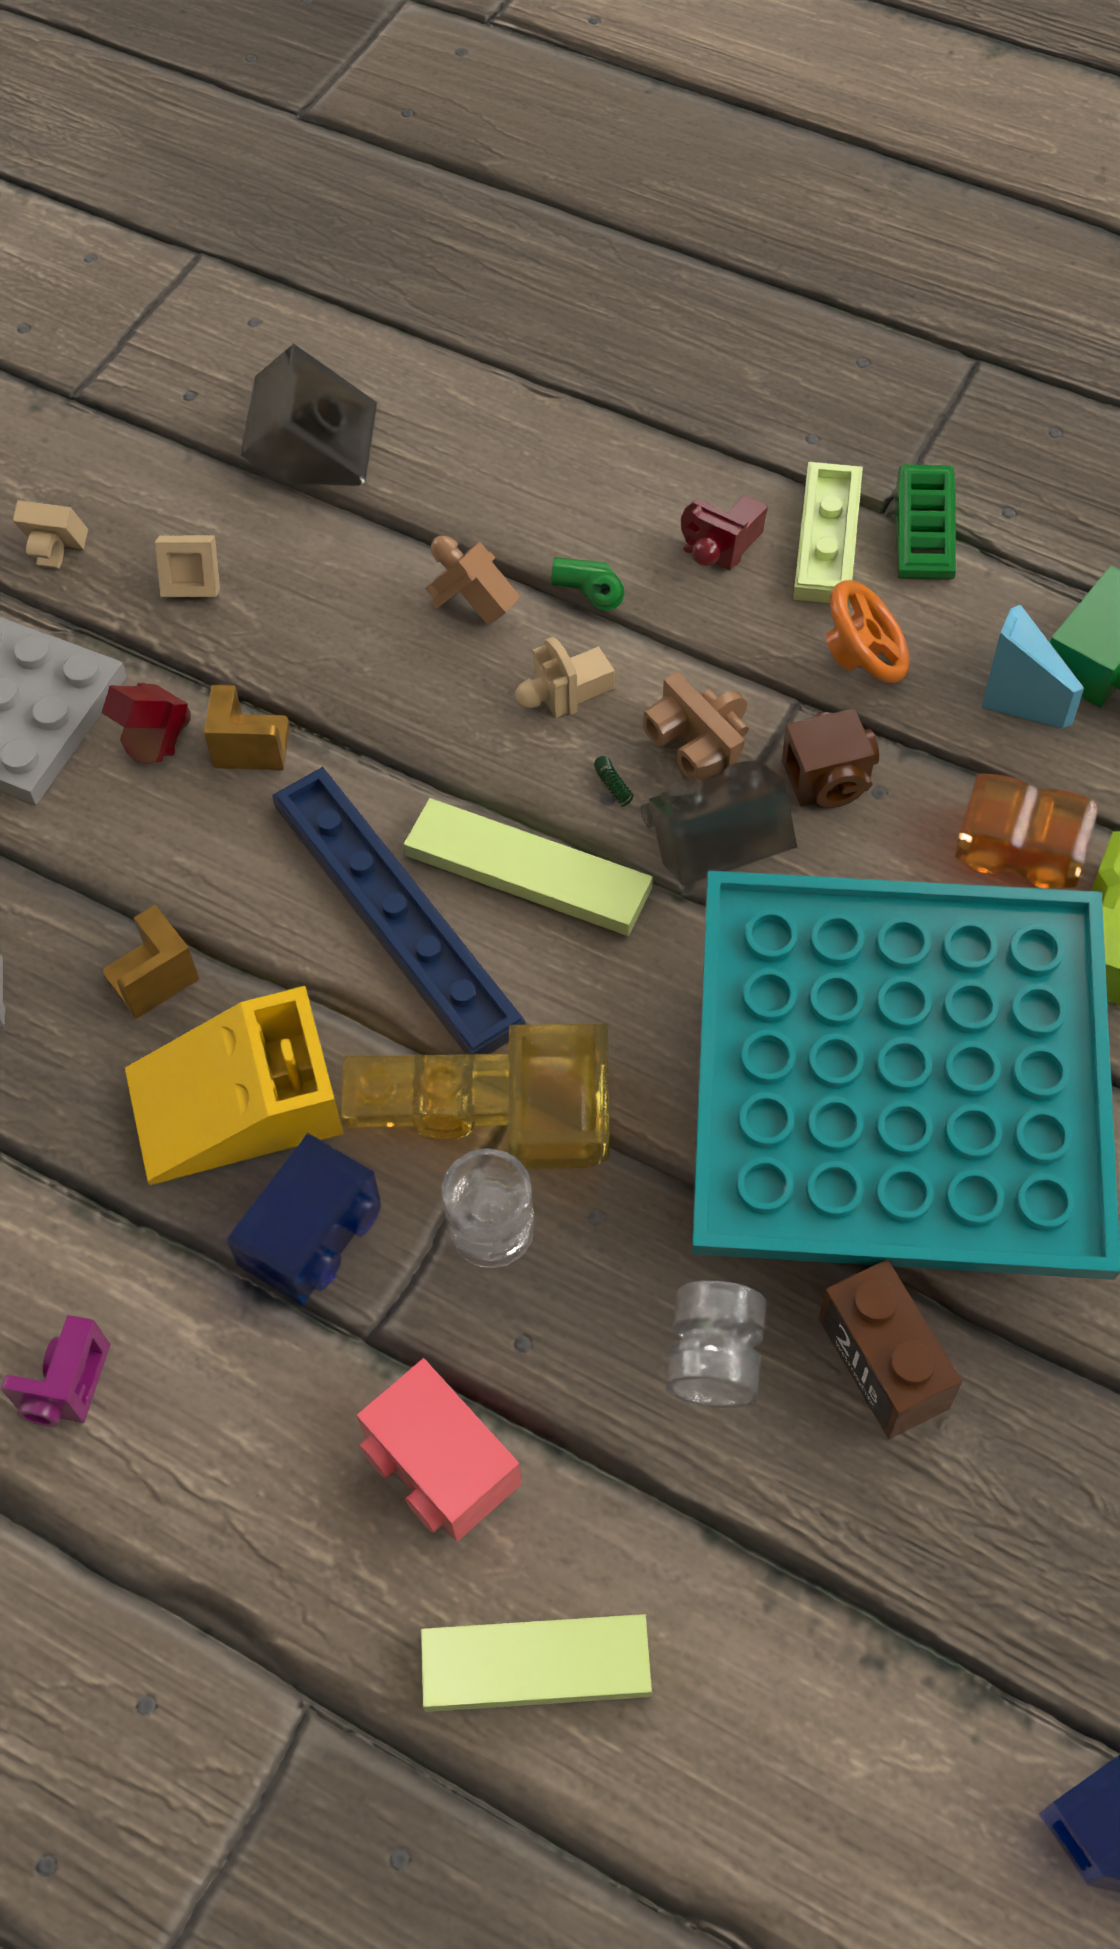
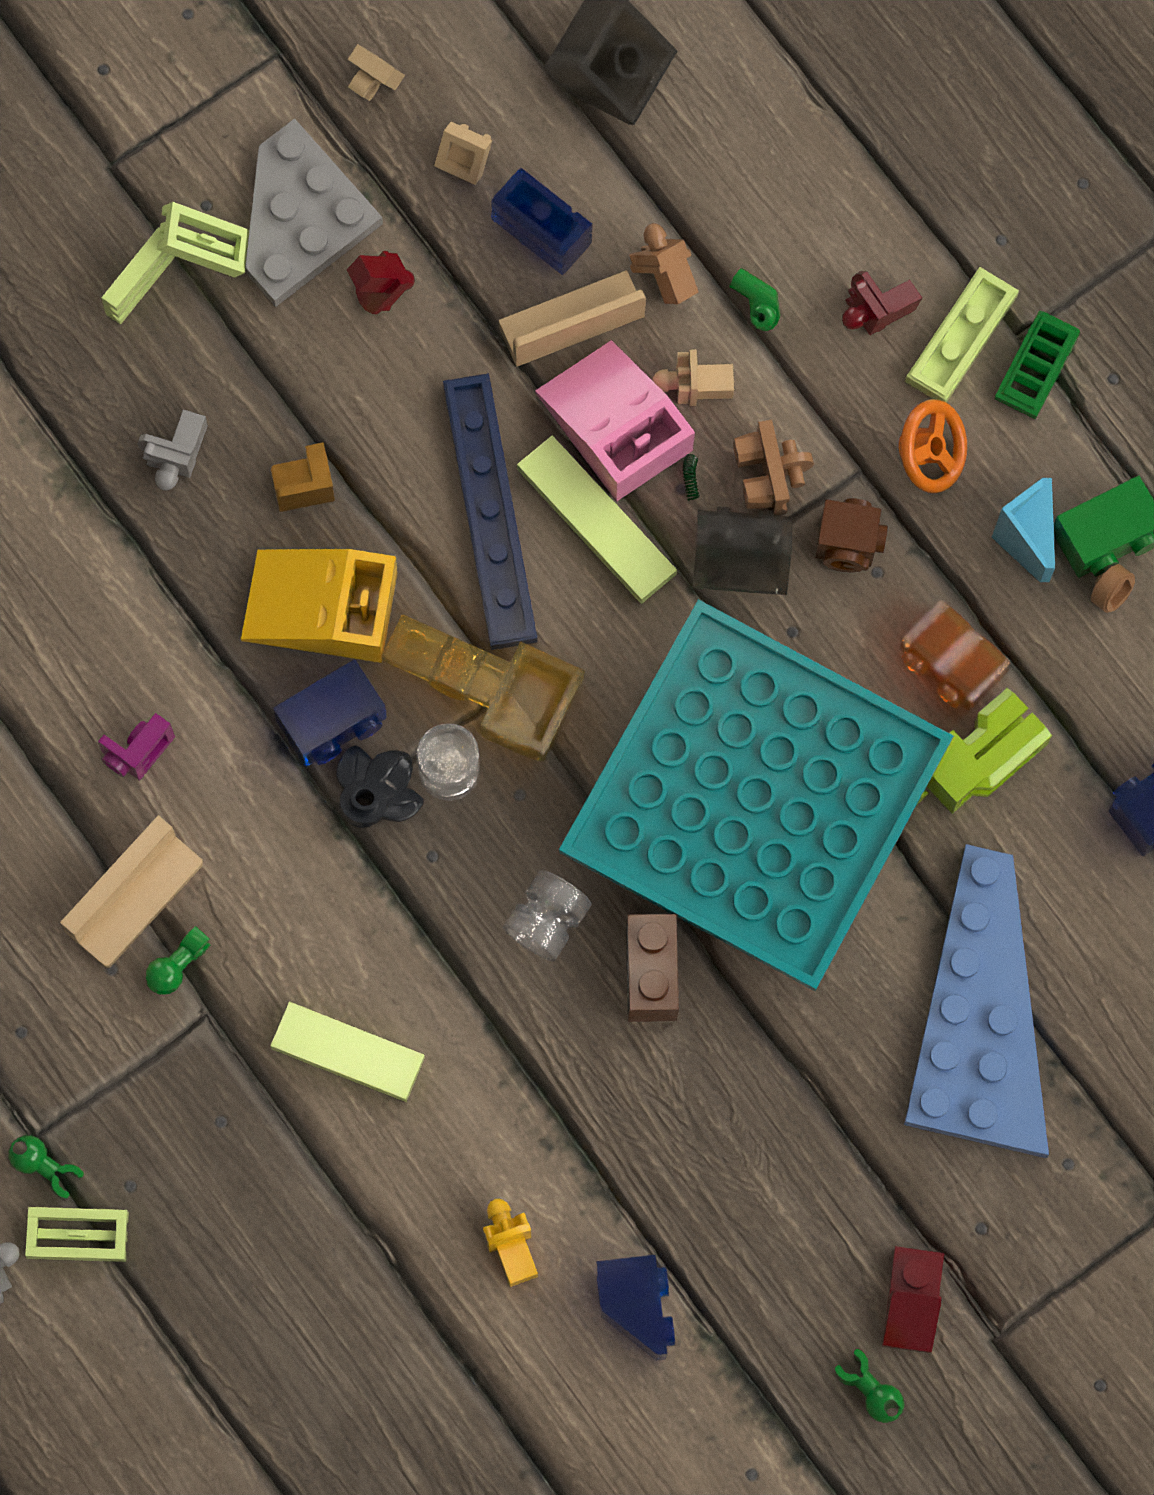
camera: 20 degrees right, 15 degrees up
pearl gold panel [204,685,290,770] -> none
coral brick [357,1358,522,1542] -> none
none -> tan panel [60,815,203,968]
none -> green arm [146,926,211,995]
none -> black plate [336,745,424,828]
none -> yellow piece [483,1198,538,1287]
none -> clear blue brick [491,168,593,275]
none -> tan panel [499,270,646,367]
none -> bright pink slope [535,340,695,502]

